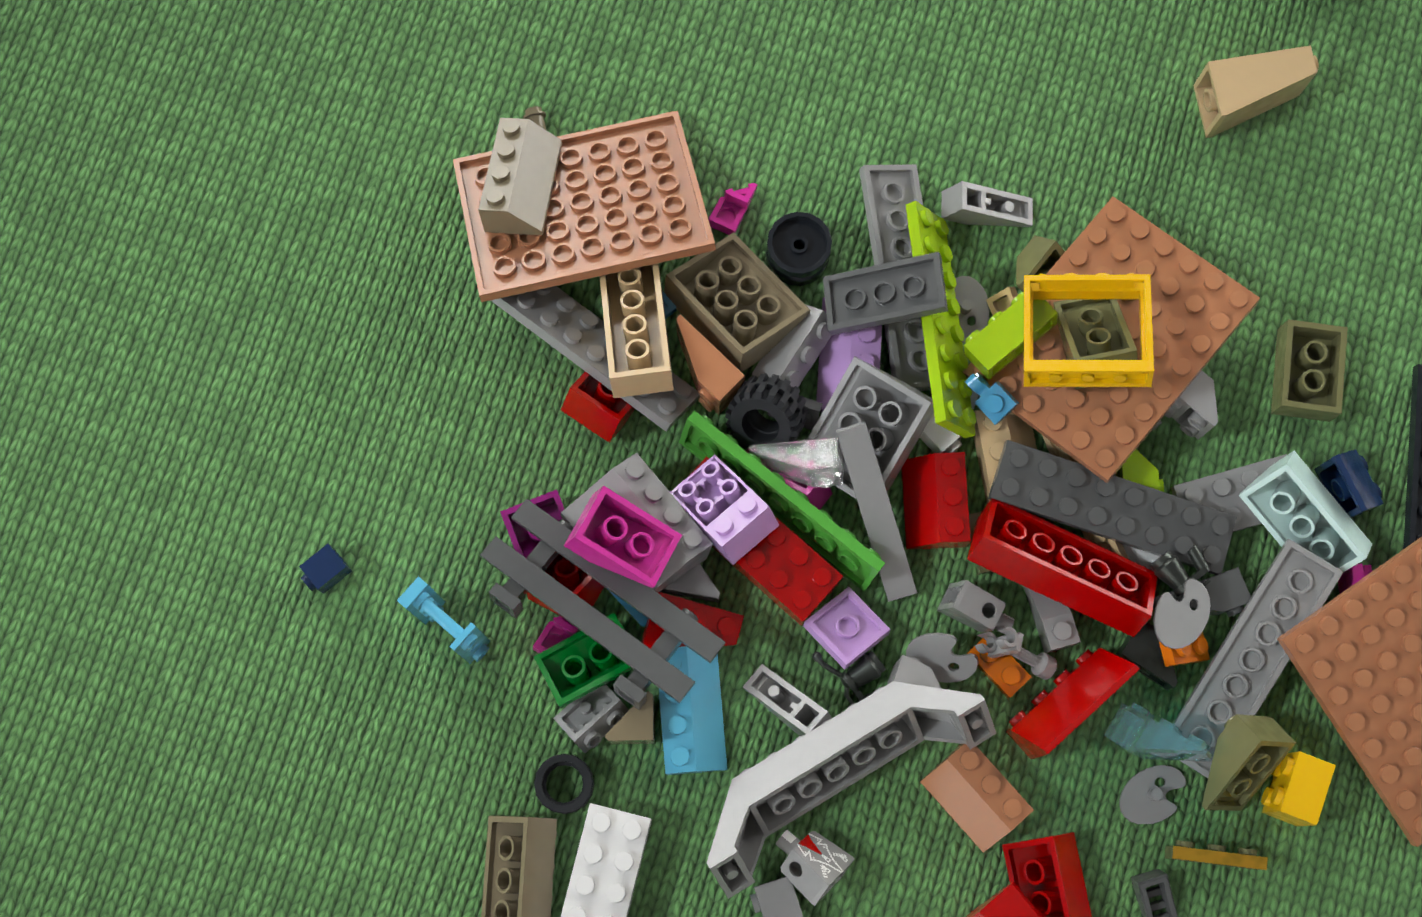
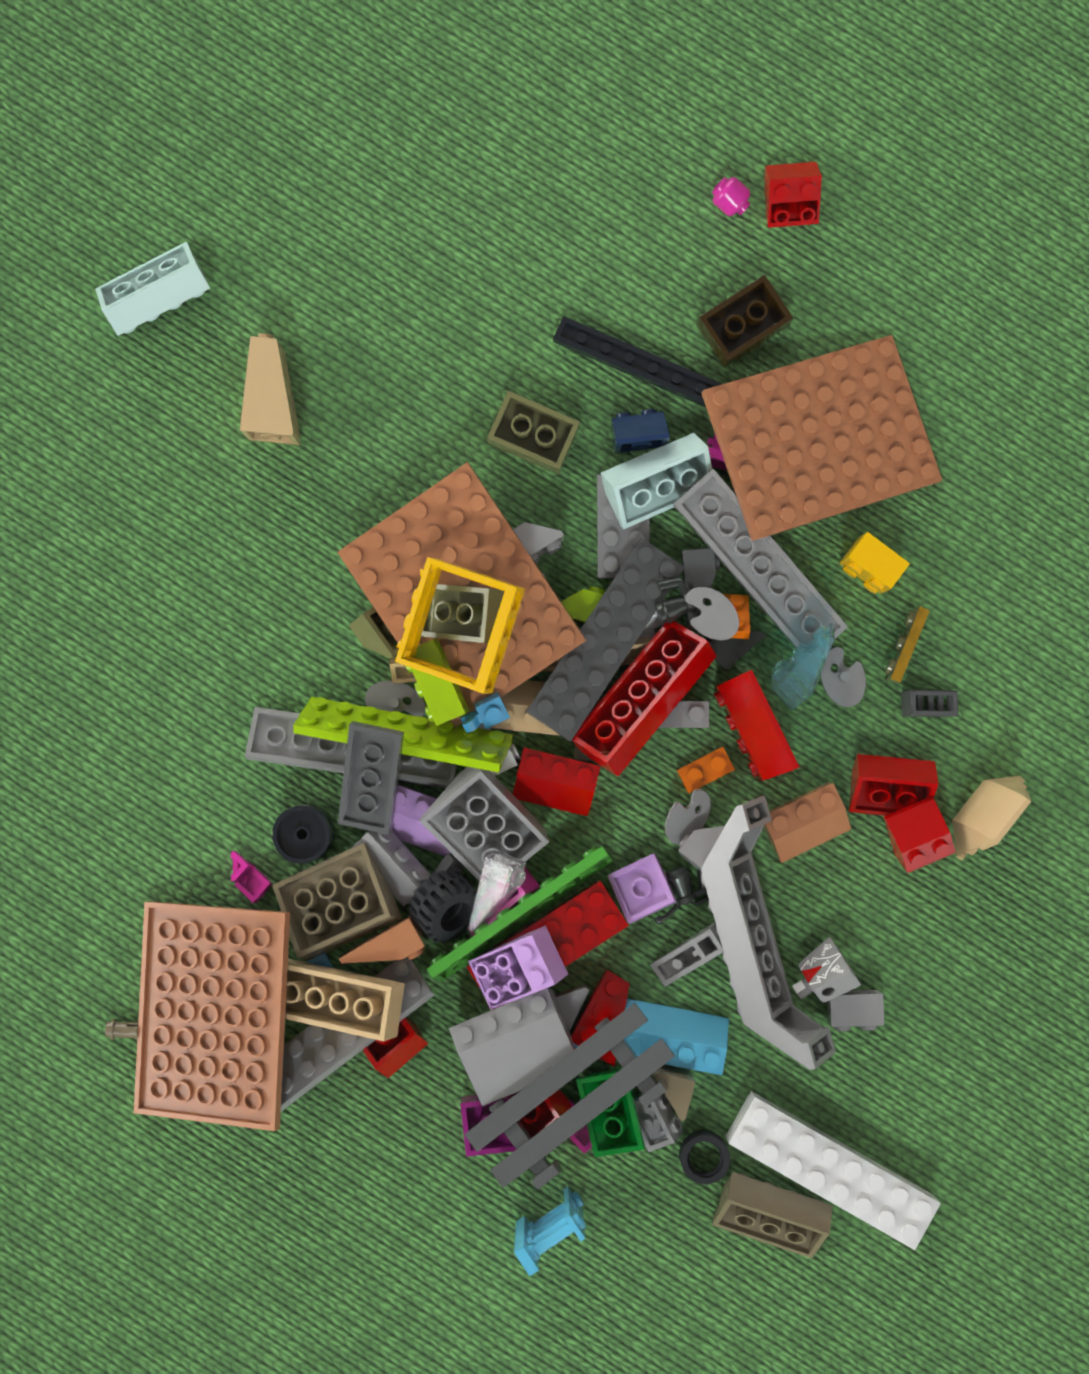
camera: 75 degrees left, 10 degrees up
dark blue brick [299,544,352,594] -> none
slope [478,118,562,235] -> none
dark pink slope [564,485,682,588] -> none
light grey tile [836,421,917,602] -> none
light grey torso [937,580,1014,634] -> none
light grey slope [941,181,1033,227] -> none
light grey bar [975,627,1057,680] -> none
olive slope [1202,714,1296,811] -> none

